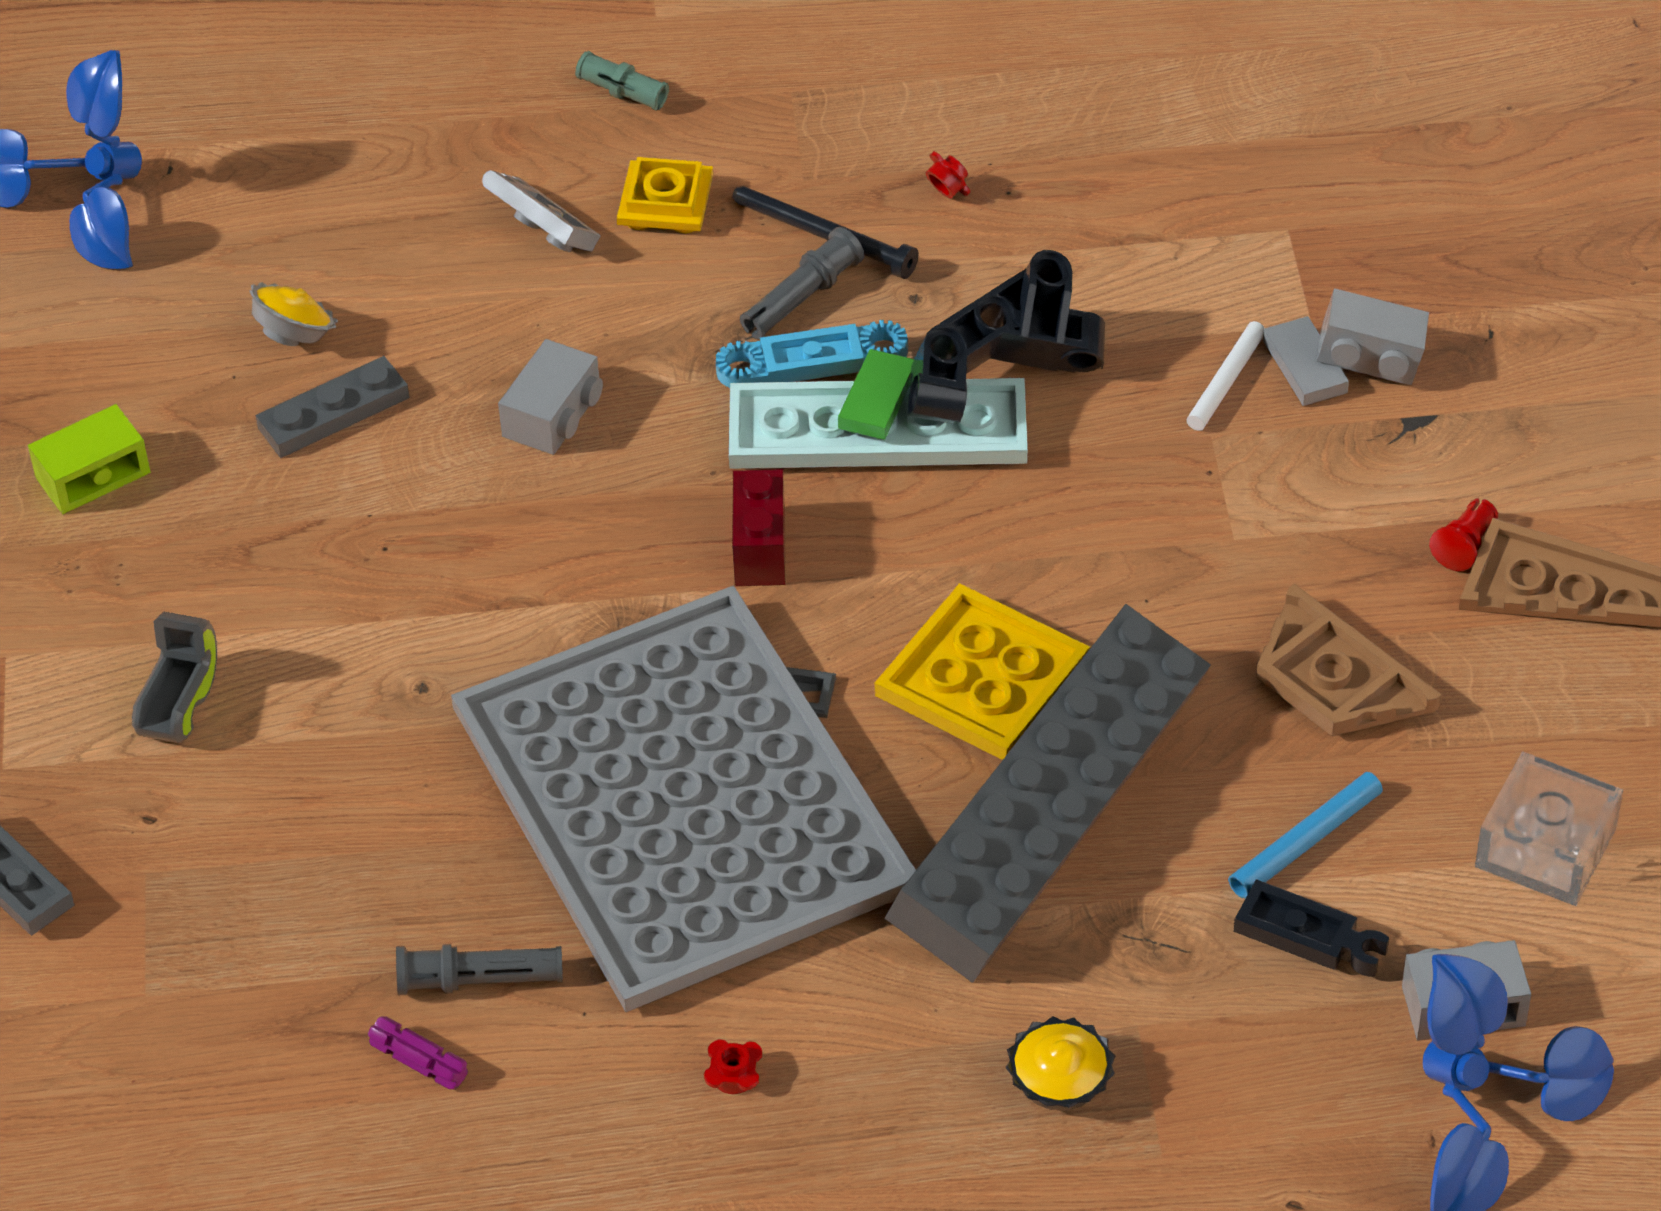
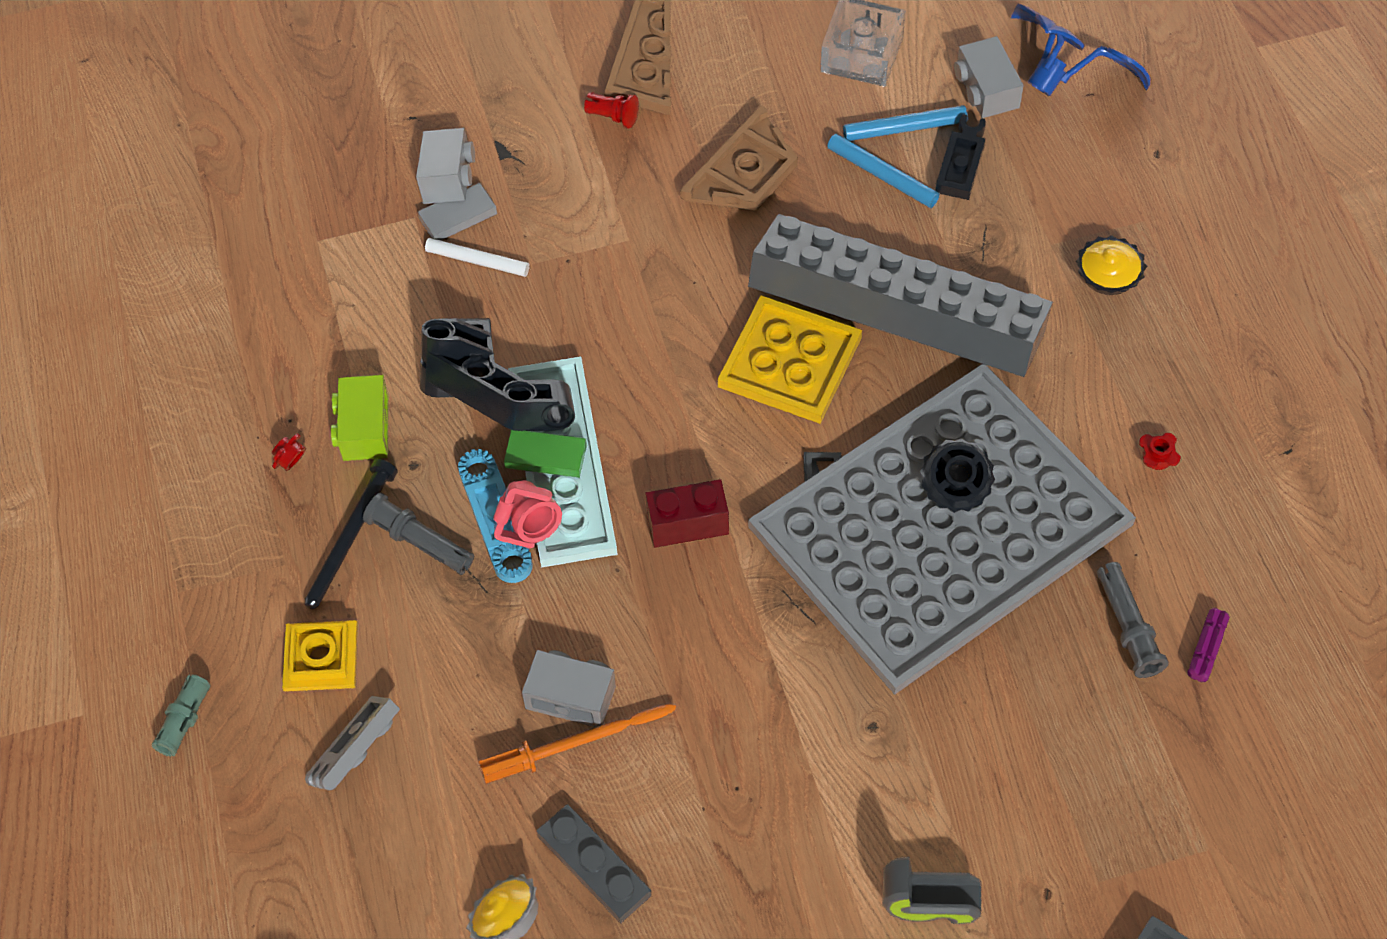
camera: 100 degrees left, 10 degrees up
none -> lime brick [331,375,389,461]
none -> orange piece [478,704,676,784]
none -> coral piece [493,480,562,548]
none -> dark azure piece [843,105,968,141]
none -> black piece [920,438,995,513]

